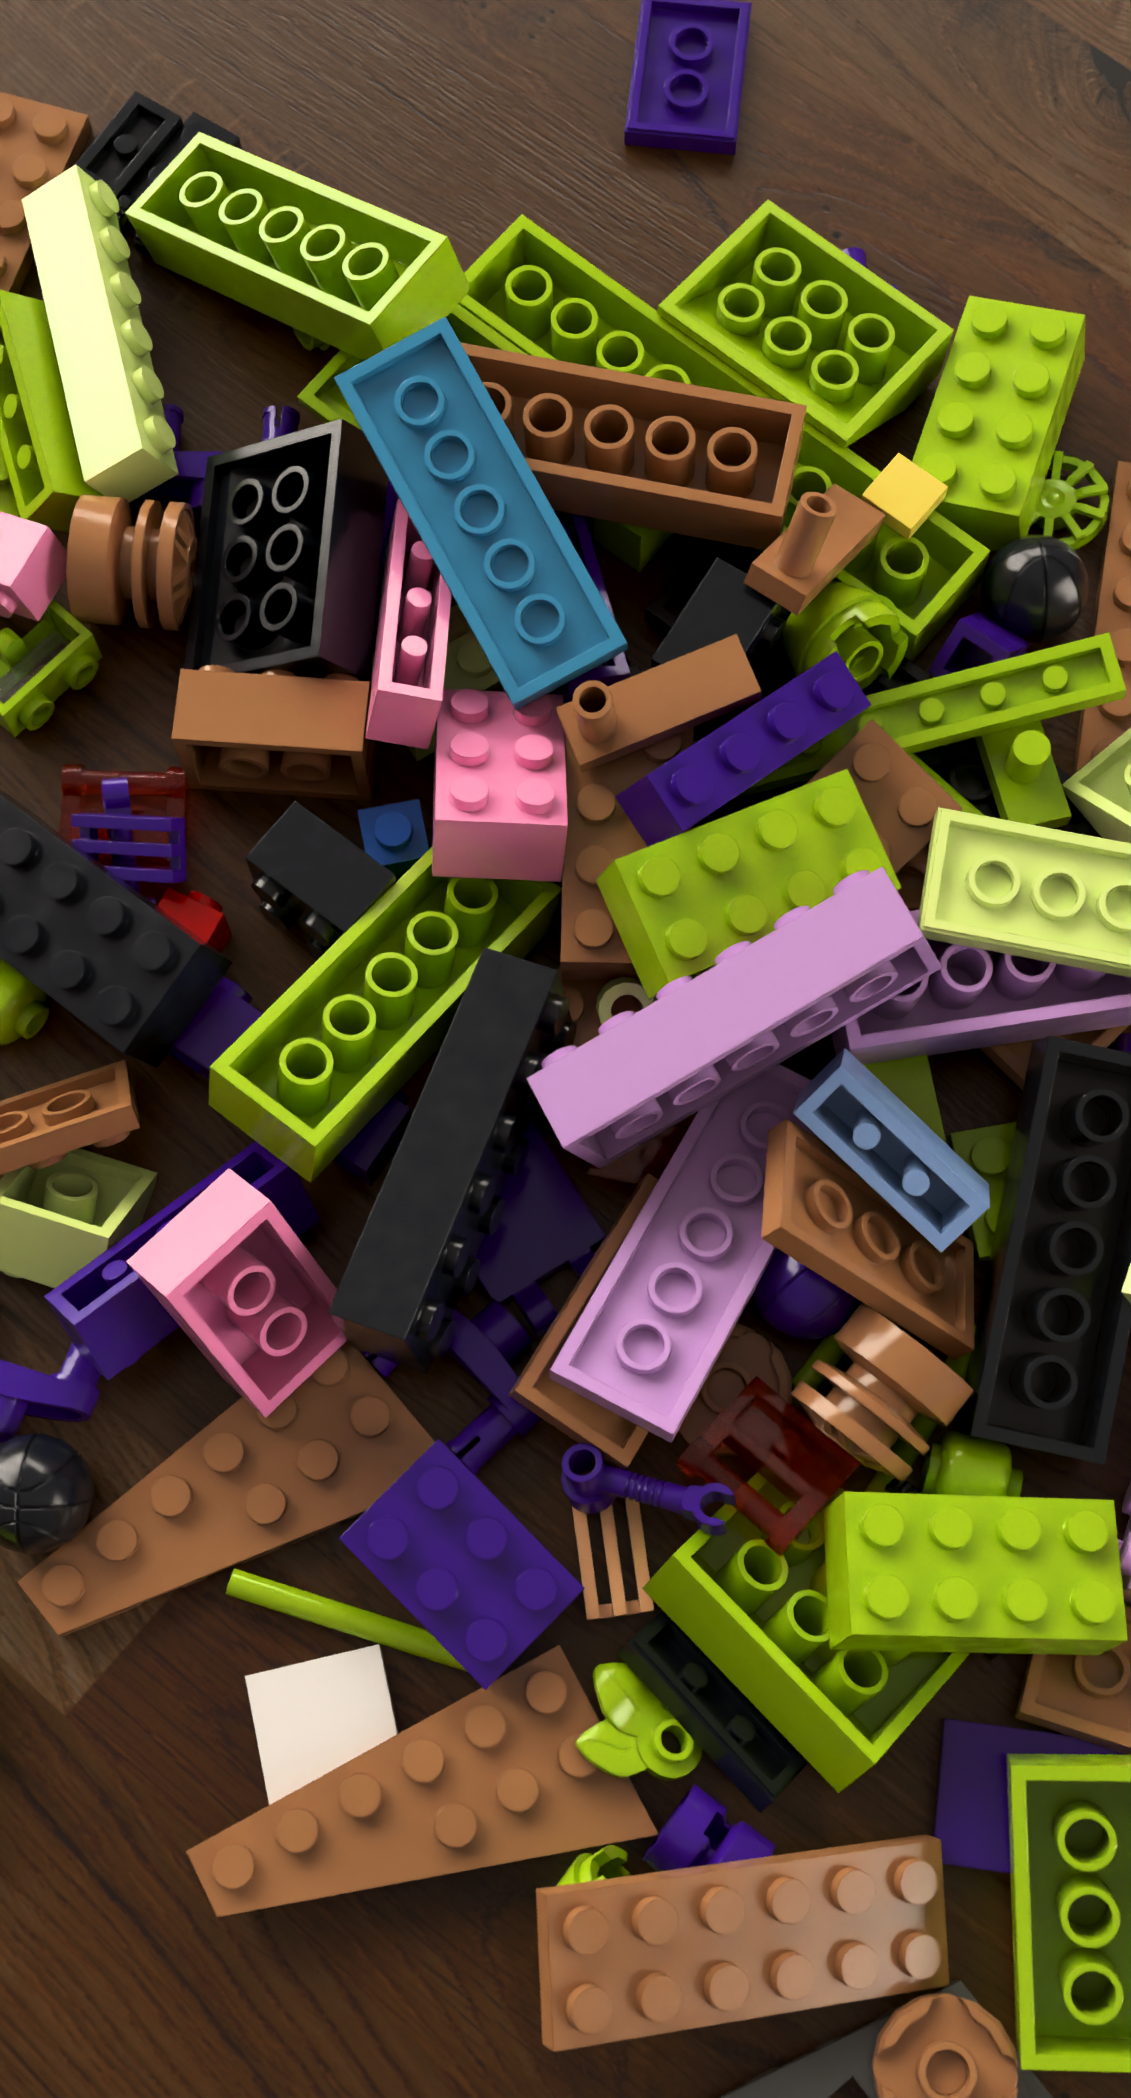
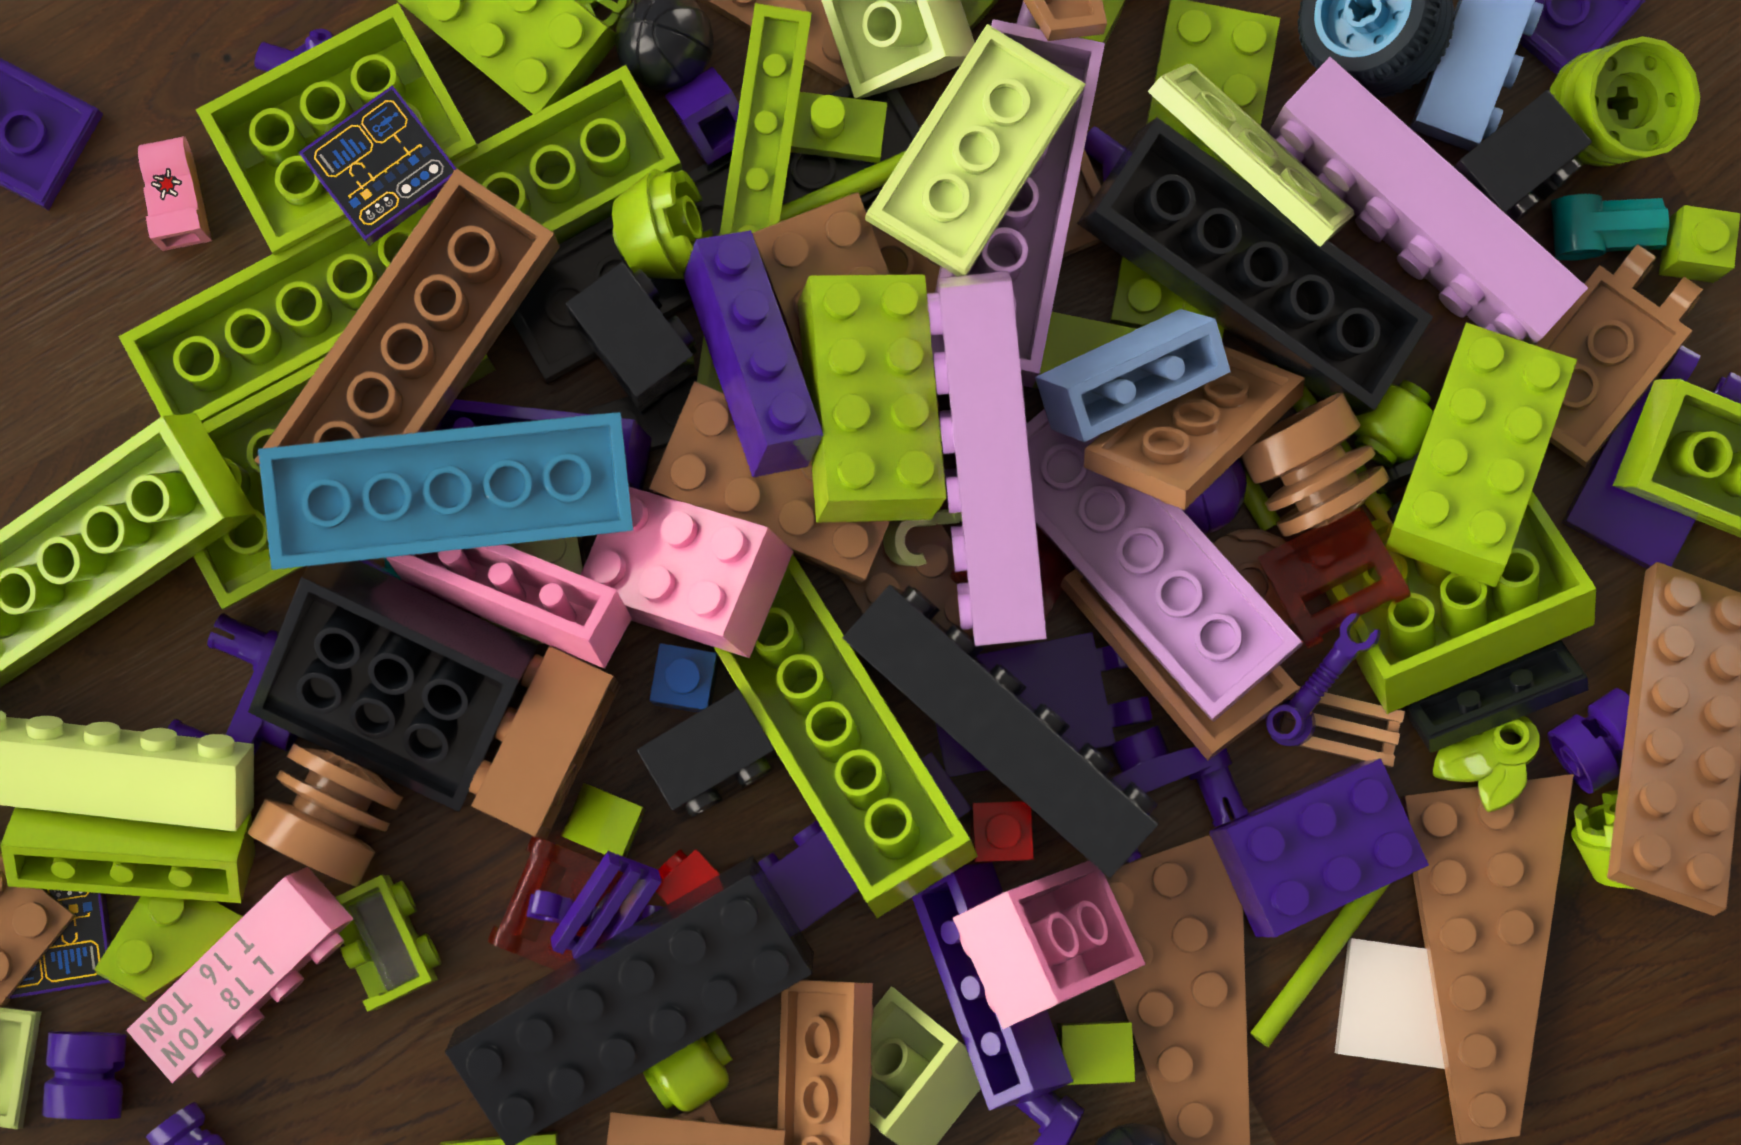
camera: 75 degrees left, 10 degrees up
medium nougat piece [556,634,762,773] -> none
medium nougat piece [744,483,886,616] -> none
light yellow tile [861,453,948,540] -> none
none -> bright pink leg [138,136,212,251]
none -> black tile [298,85,456,246]
none -> lime brick [561,783,647,857]
none -> red brick [970,801,1034,863]
none -> lime brick [1057,1021,1135,1085]

